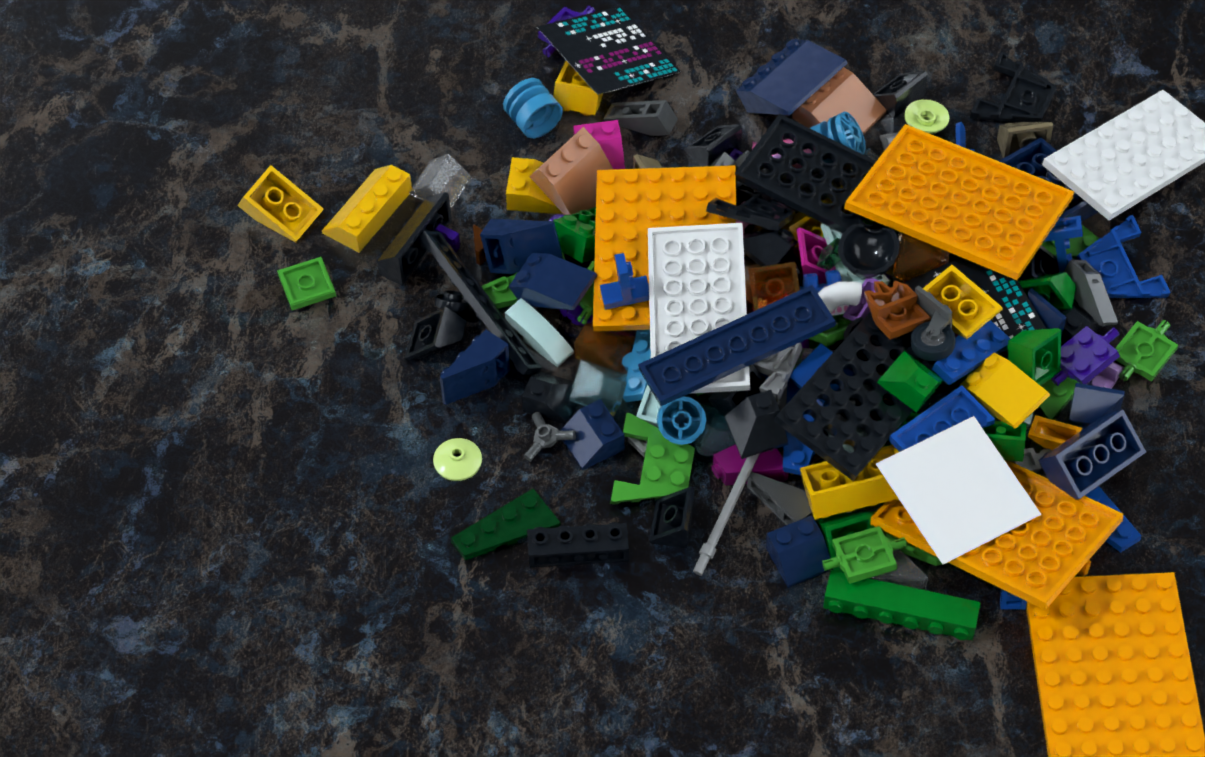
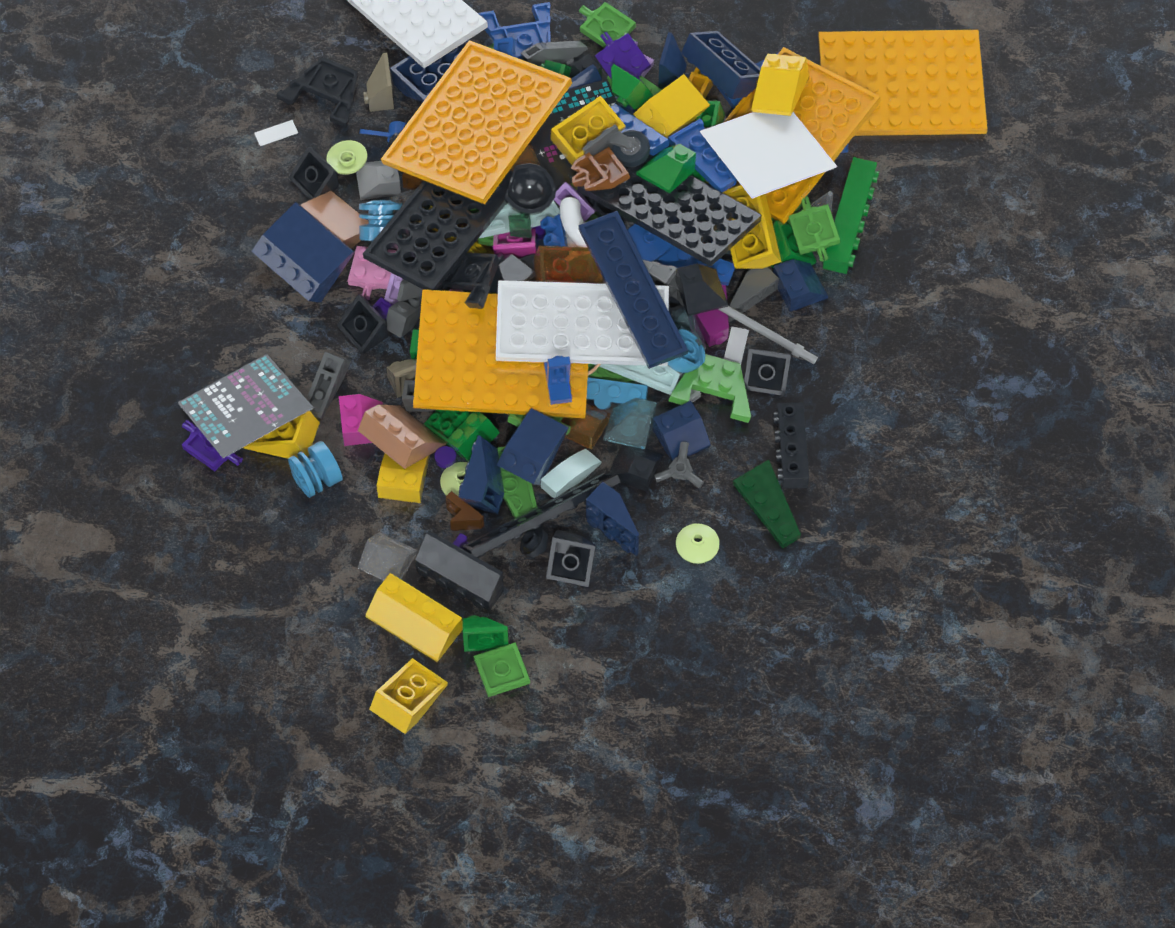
camera: 90 degrees left, 5 degrees up
none -> white sticker [254,120,298,146]
none -> green slope [463,615,508,652]
none -> white sticker [724,327,749,365]
none -> yellow slope [751,54,809,116]

